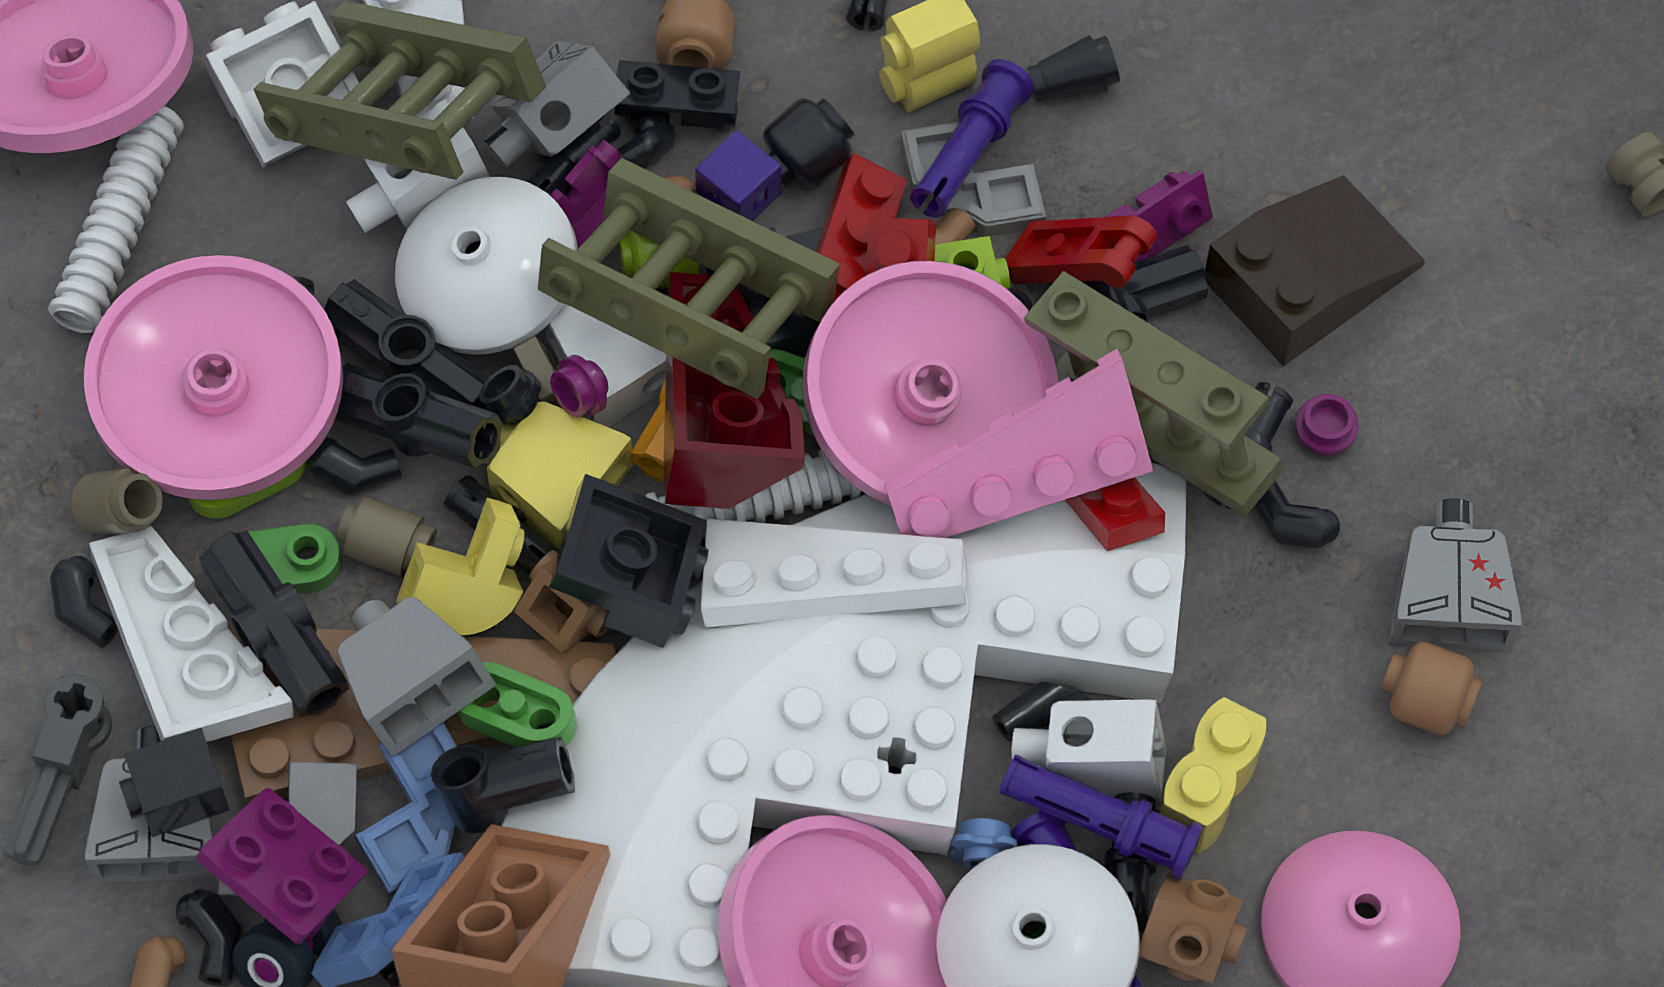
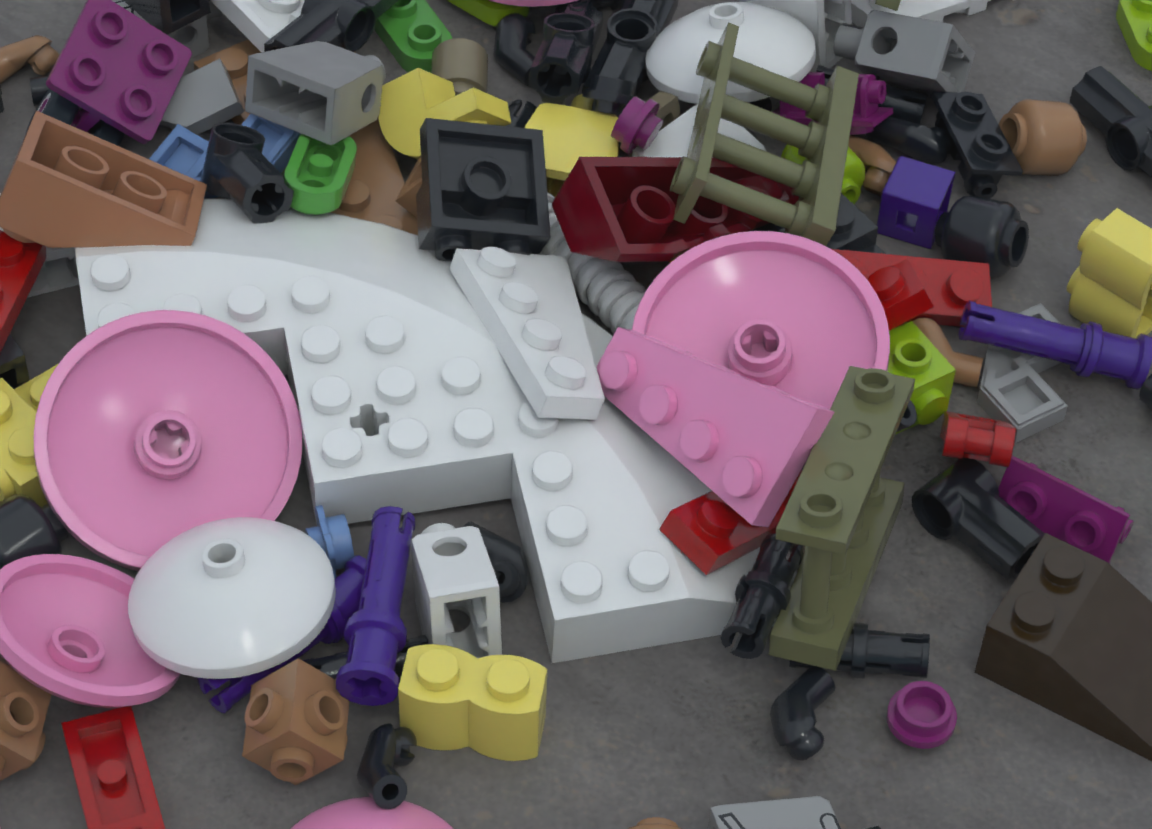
camera: 70 degrees right, 15 degrees down
none -> black arm [357,723,417,809]
none -> black pin [721,533,804,659]

